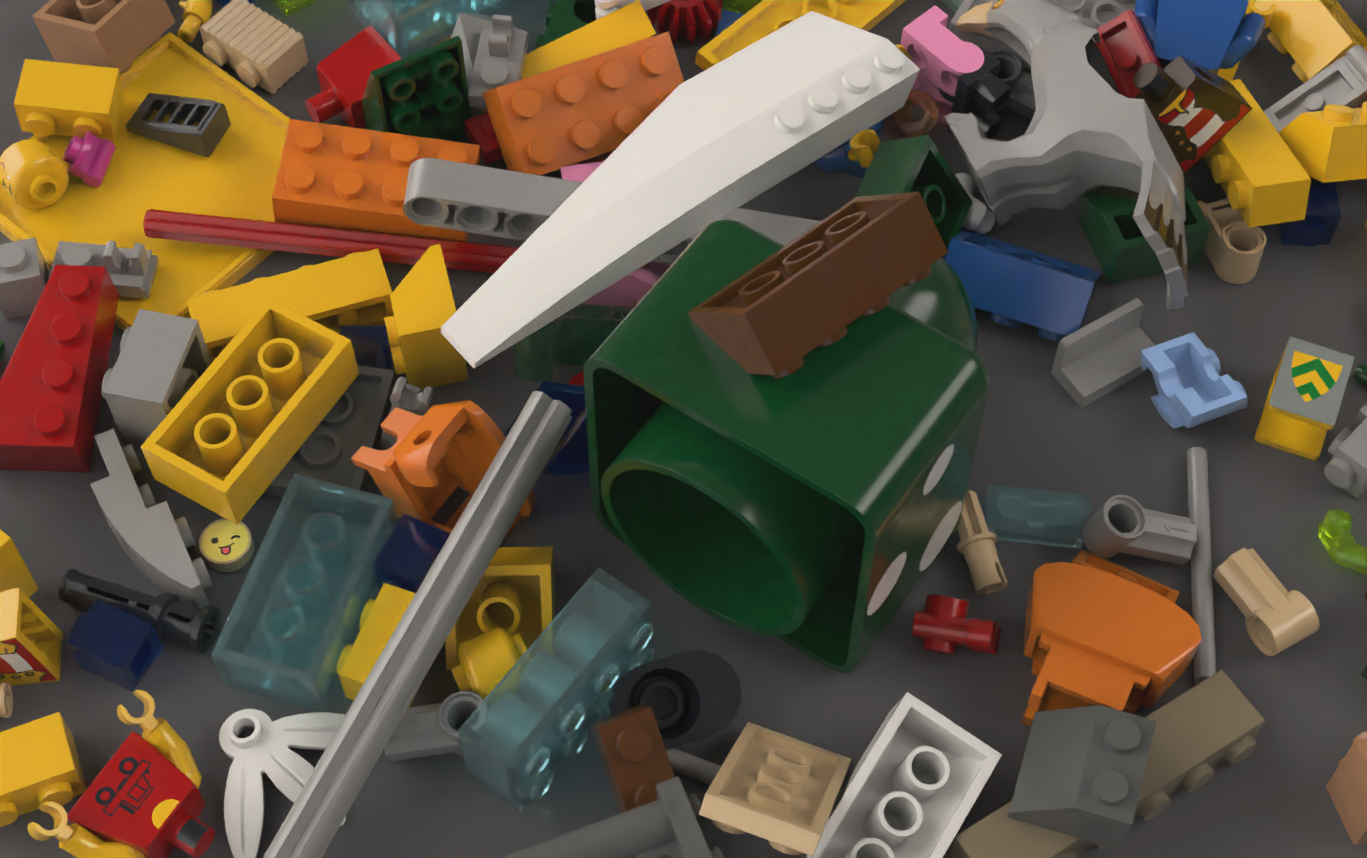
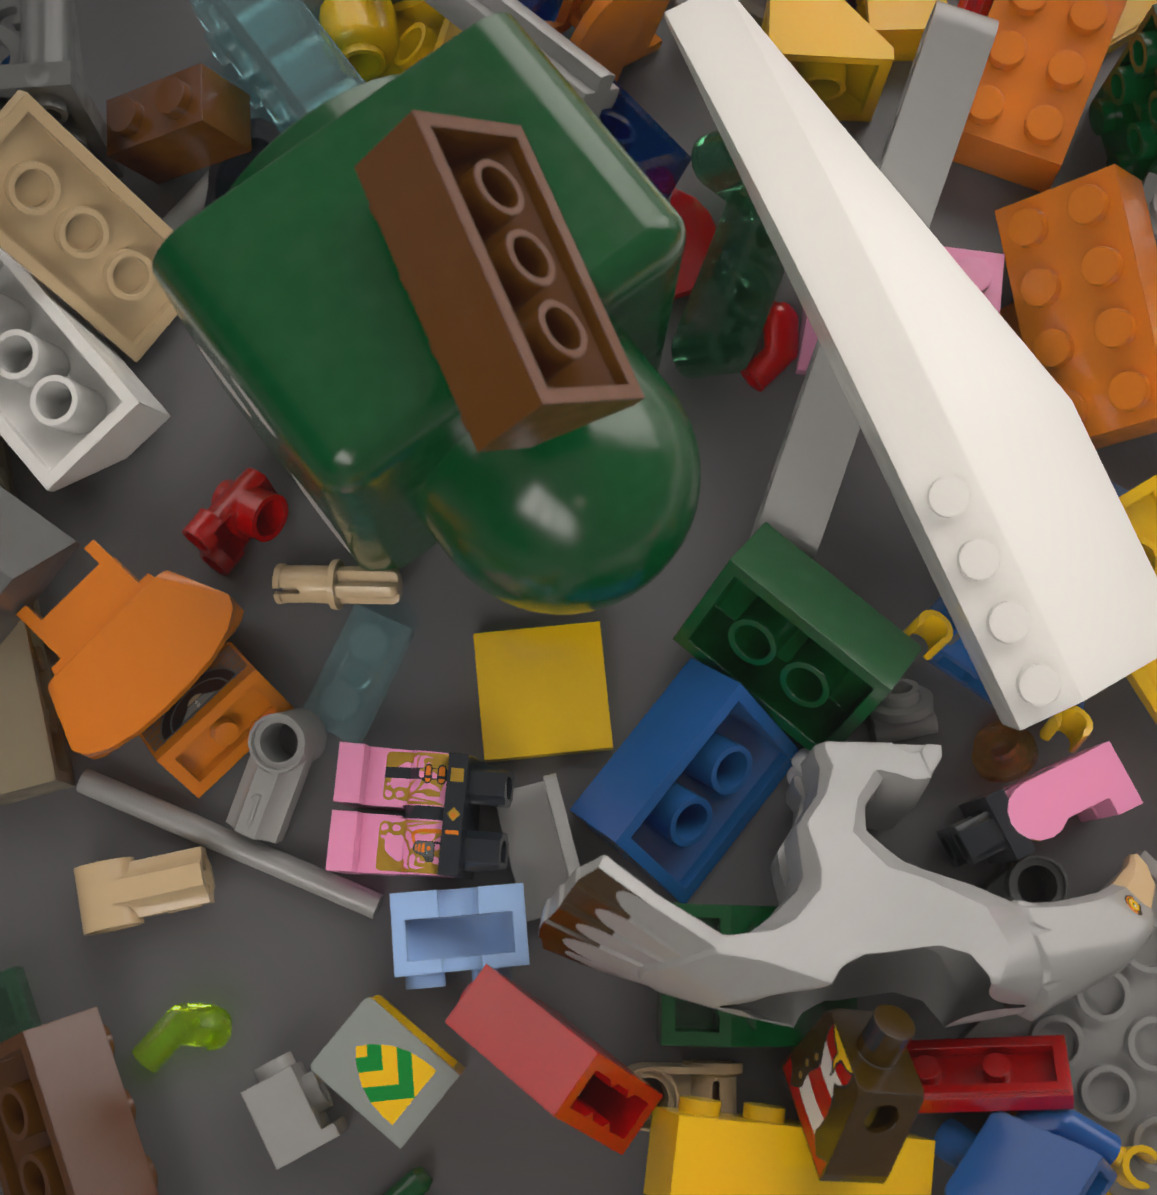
camera: 105 degrees right, 20 degrees up
none -> hips [325,742,515,880]
none -> red brick [445,964,663,1155]
none -> yellow tile [473,621,613,763]

